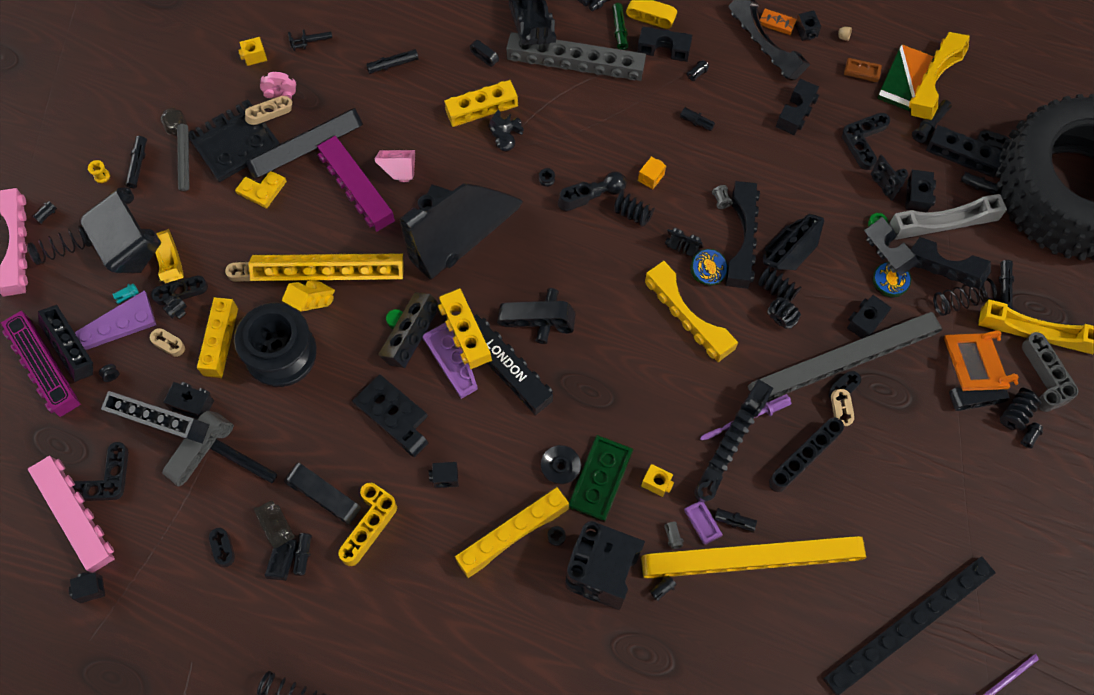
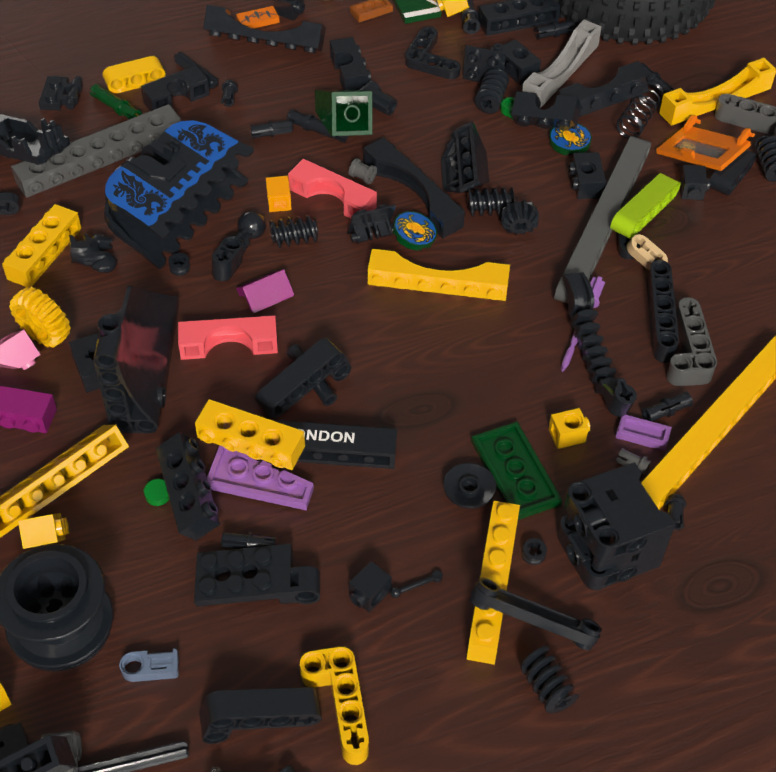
camera: 45 degrees left, 15 degrees down
none -> yellow gear [9,287,71,348]
none -> black animal [104,120,254,269]
none -> sand blue piece [119,648,179,682]
none -> black axle [174,52,219,89]
none -> coral arch [178,316,278,360]
none -> black axle [221,531,276,549]
none -> magenta panel [236,269,294,313]
none -> black pin [287,109,348,143]
none -> coral arch [288,159,377,218]
none -> dark green slope [315,89,372,136]
none -> black piece [358,81,397,116]
none -> black hinge [390,570,443,598]
none -> black piece [469,578,602,650]
none -> black piece [475,68,509,114]
none -> black piece [520,646,579,714]
none -> lime beam [610,173,681,239]
none -> dark grey beam [666,297,717,386]
none -> black brick [679,165,710,200]

